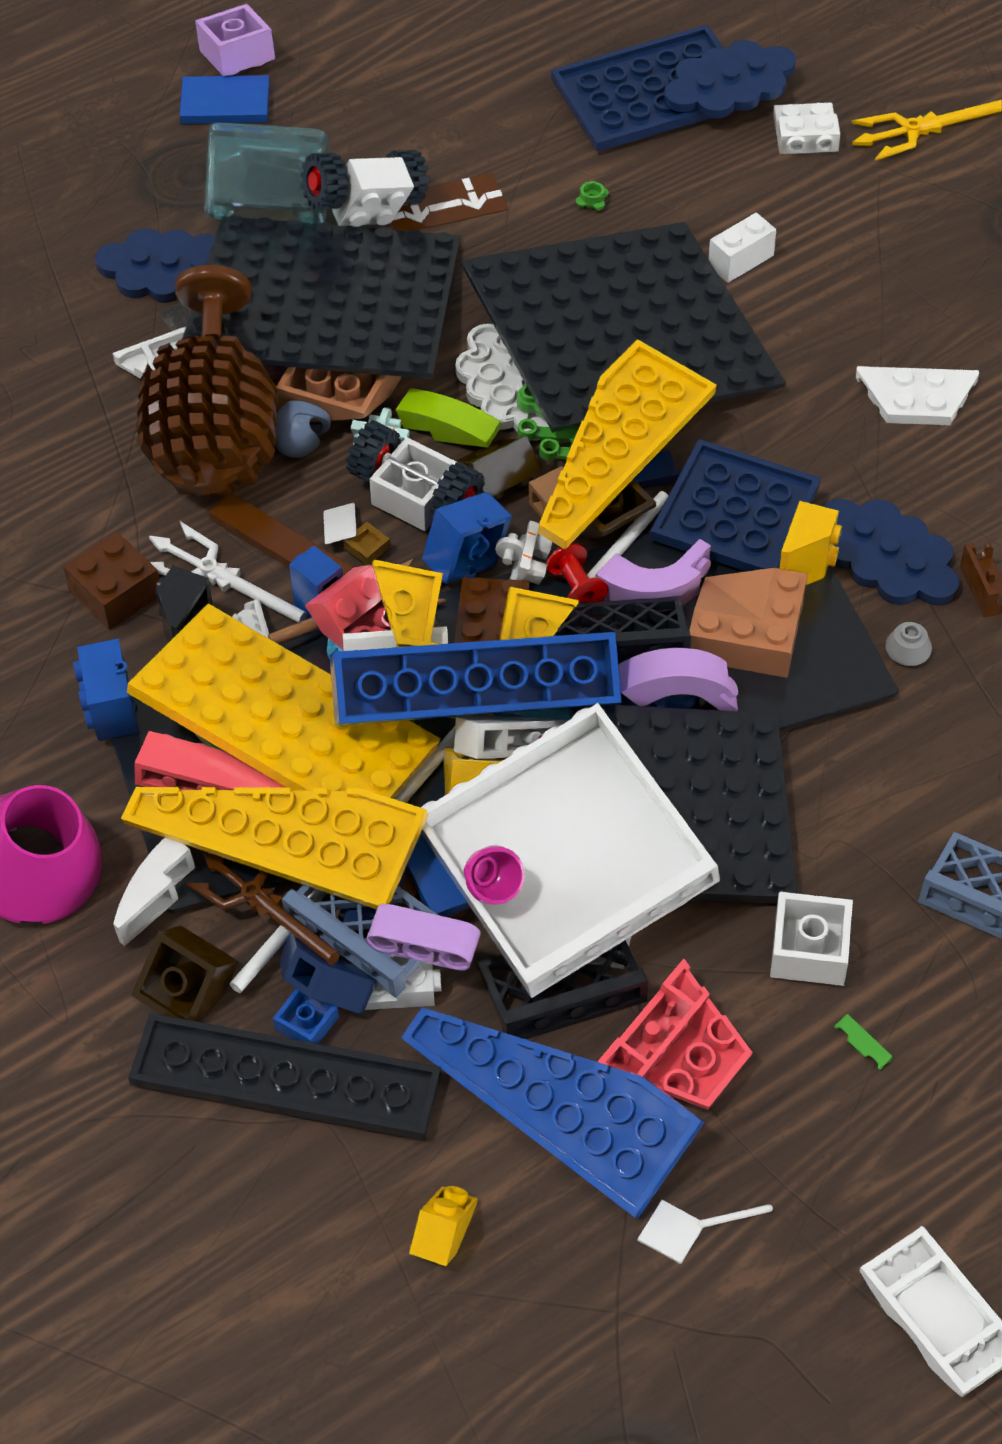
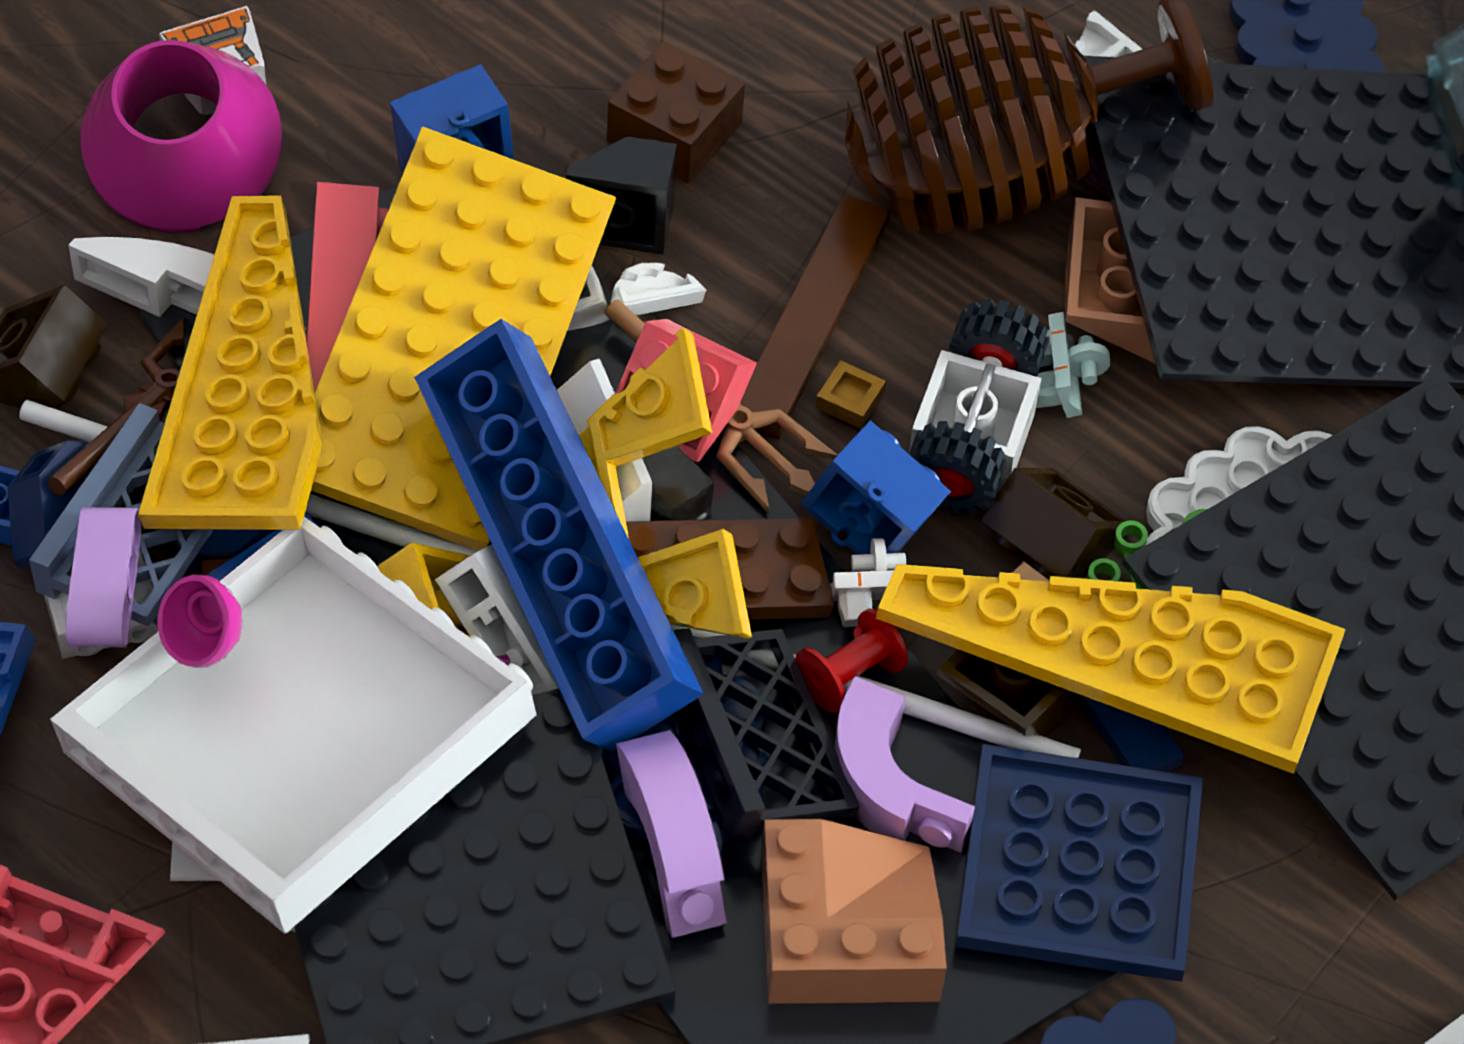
camera: 70 degrees right, 0 degrees up
white piece [149,521,307,623] -> none
sand blue helmet [274,401,331,458] -> none
blue brick [289,546,343,618] -> none
white sticker [324,503,356,544] -> none
lime slope [396,388,502,447] -> none
black fence [478,940,648,1039] -> none
yellow slope [779,501,842,585] -> none

